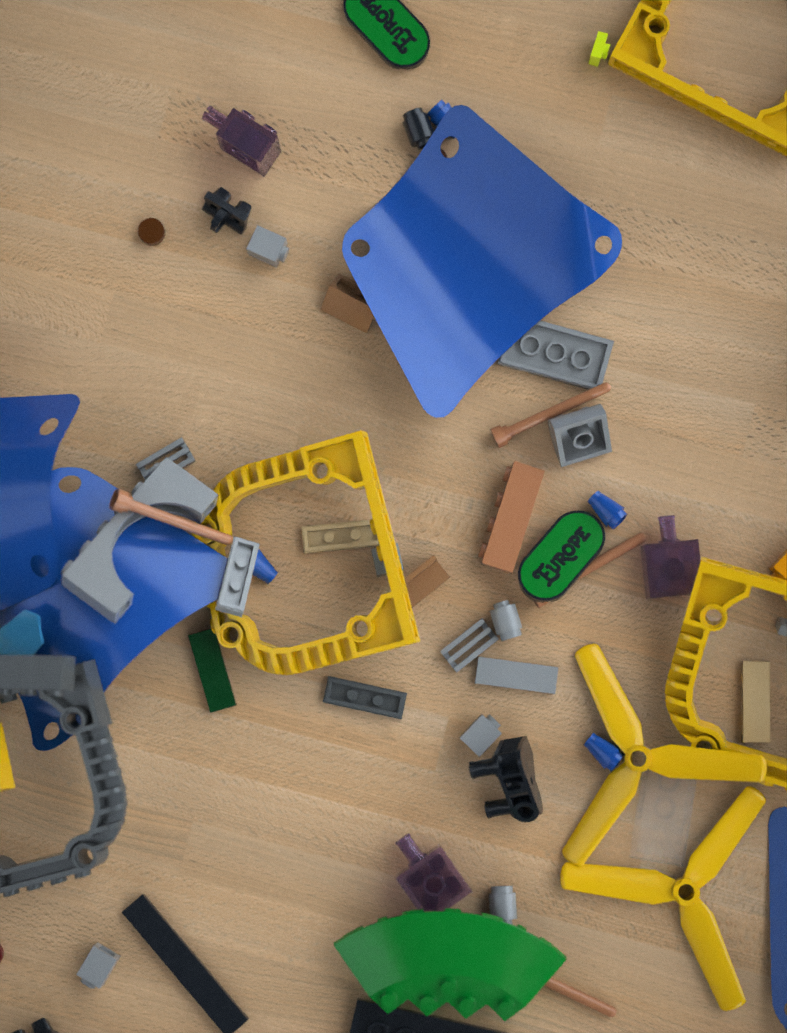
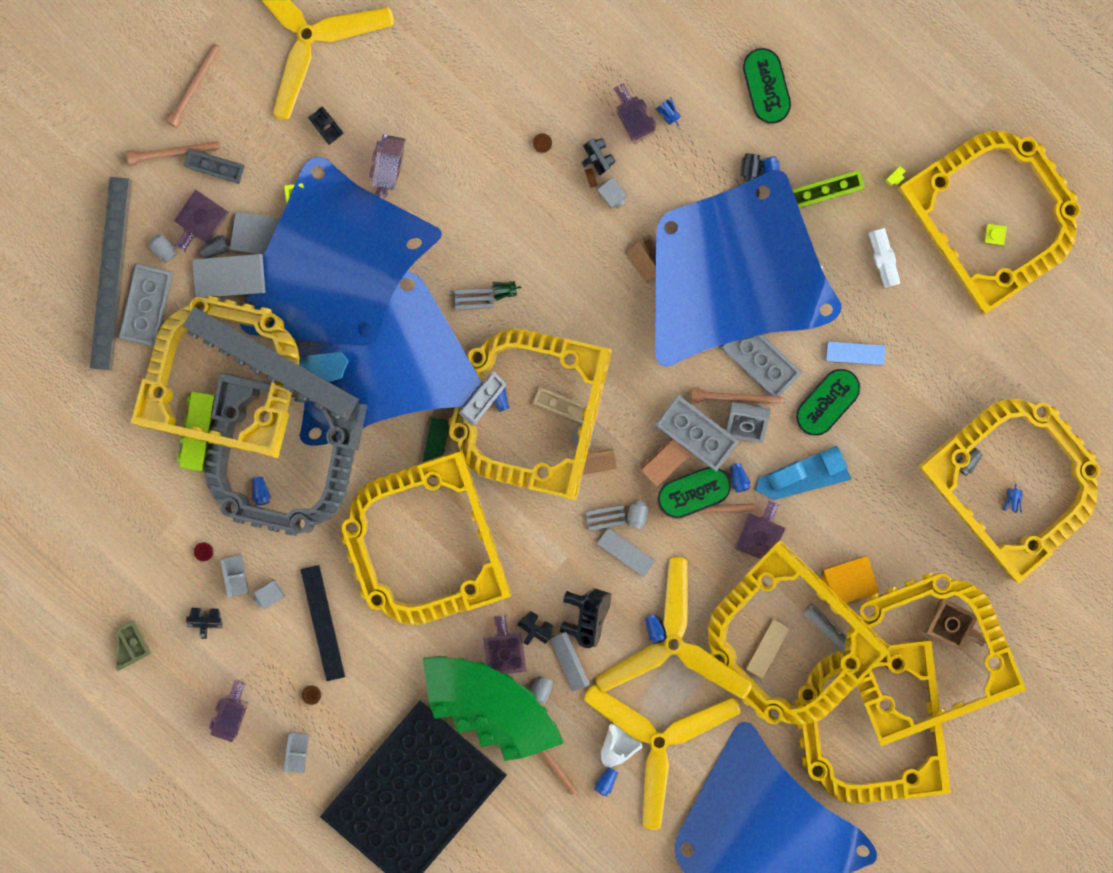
camera: 20 degrees right, 5 degrees up
light grey arch [61,457,218,624] -> none
nougat piece [109,488,233,545] -> none
dark grey tile [323,676,407,719] -> none
light grey brick [459,714,502,757] -> none
none -> light grey panel [221,555,249,597]
none -> blue cone [252,477,271,506]
none -> yellow arch [341,449,512,625]
none -> dark green piece [492,281,522,301]
none -> black hips [517,611,553,645]
none -> light grey tile [550,632,590,691]
none -> reddish brown tile [585,168,598,188]
none -> blue cone [594,767,618,797]
none -> white helmet [601,724,643,767]
none -> blue piece [655,97,682,126]
none -> light grey tile [655,395,739,472]
none -> dark azure panel [756,445,851,500]
none -> lime brick [792,170,865,209]
none -> green tile [796,369,860,436]
none -> light blue tile [826,342,885,365]
none -> white piece [868,228,901,288]
none -> neon yellow plate [984,224,1007,246]

